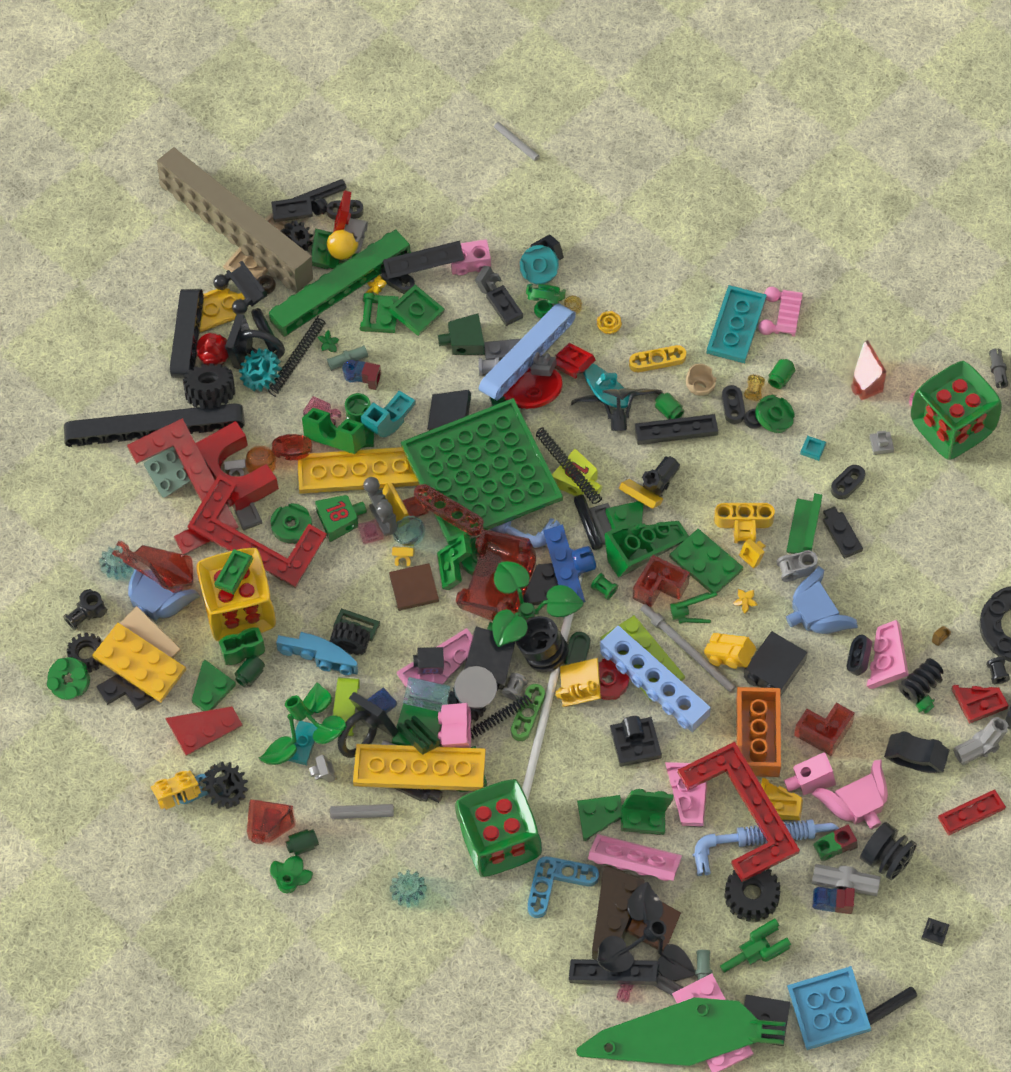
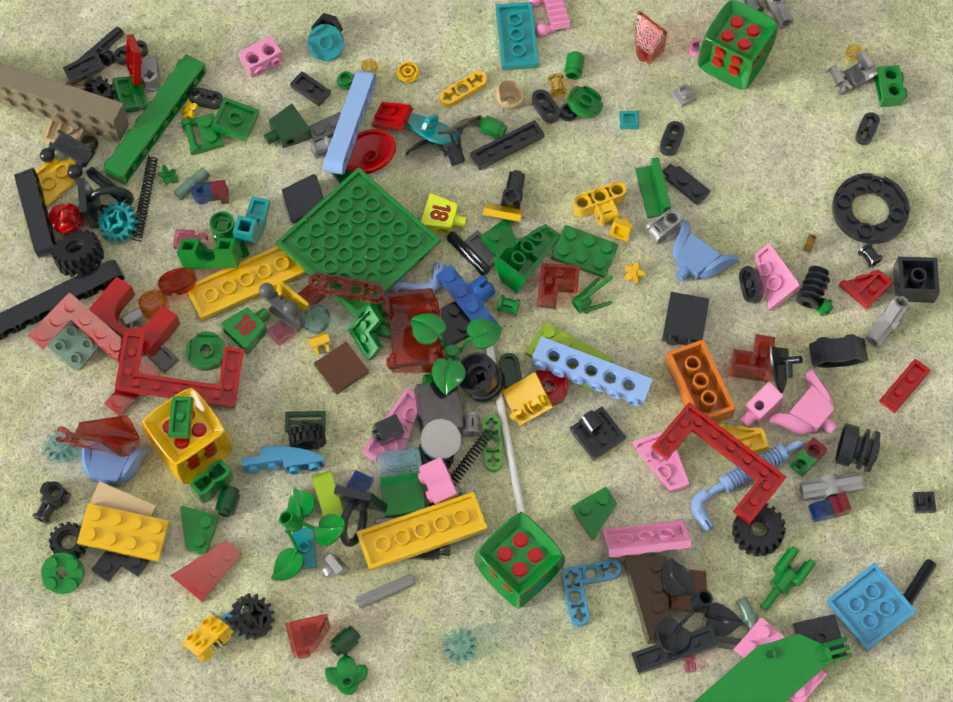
camera: 25 degrees left, 5 degrees up
yellow hair [327,230,359,260] -> none
black plate [383,240,465,279] -> none
dark green tile [397,715,440,755] -> none
dark grey tile [475,266,501,294] -> none
green plate [526,284,566,304] -> none
dark grey tile [530,352,557,377] -> none
black piece [536,427,603,504] -> none
green bracket [621,789,674,835] -> none
light grey bar [640,604,736,693] -> none
yellow brick [704,633,756,669] -> none
none -> black shield [770,346,803,393]

